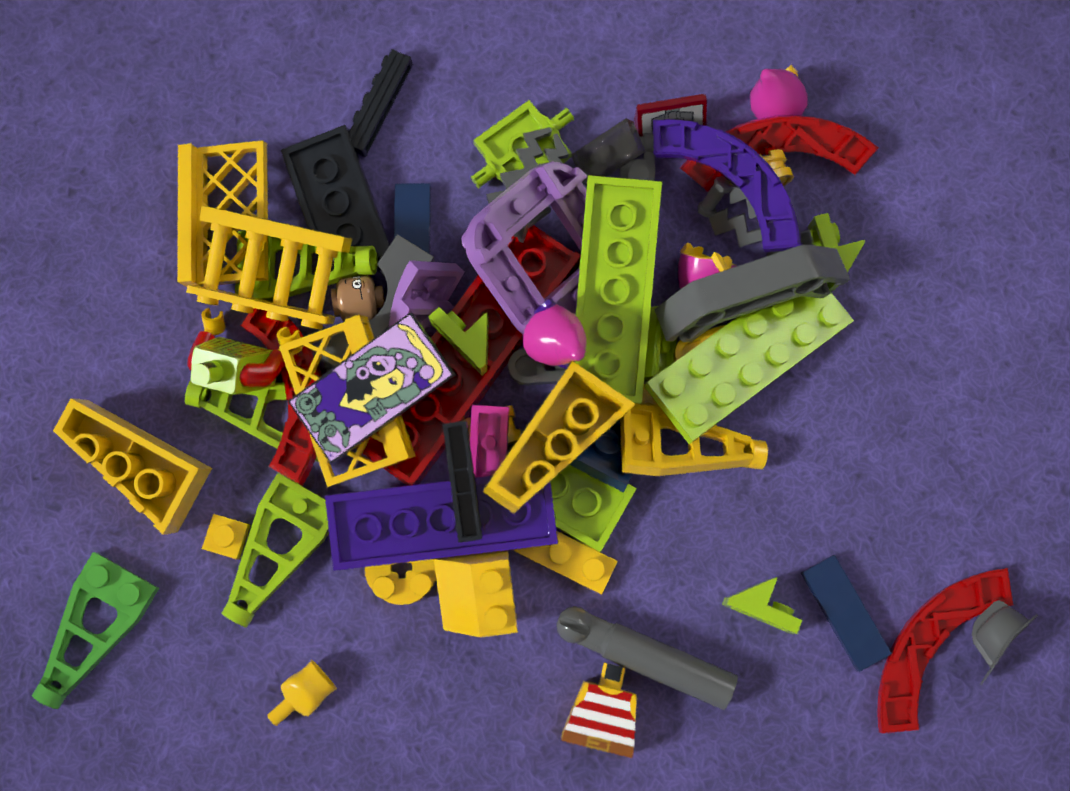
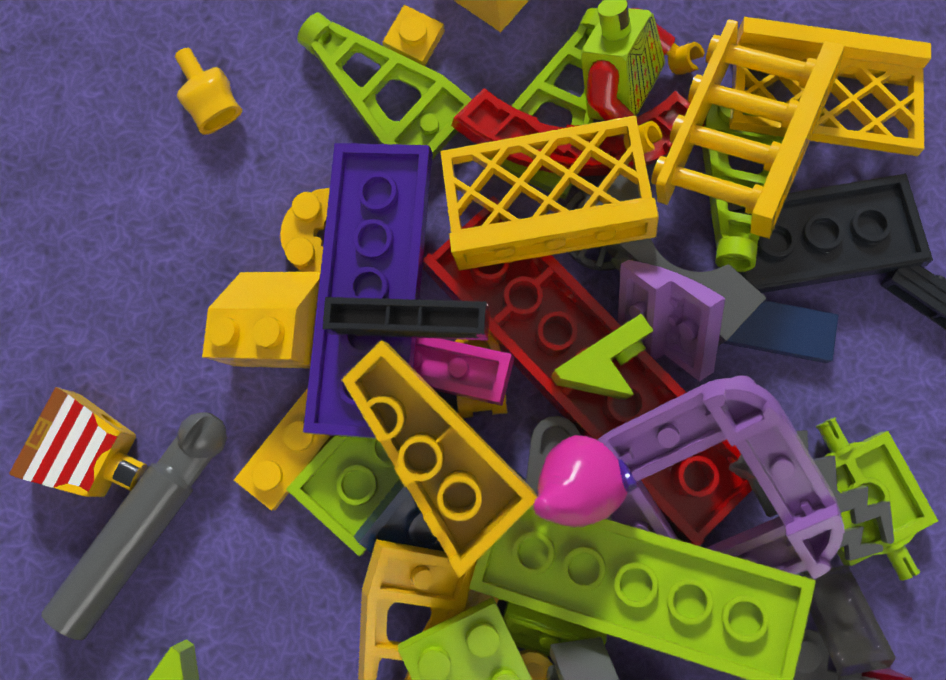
camera: 100 degrees right, 0 degrees up
tile [288,312,456,464] -> none
medium nougat head [331,275,385,322] -> none

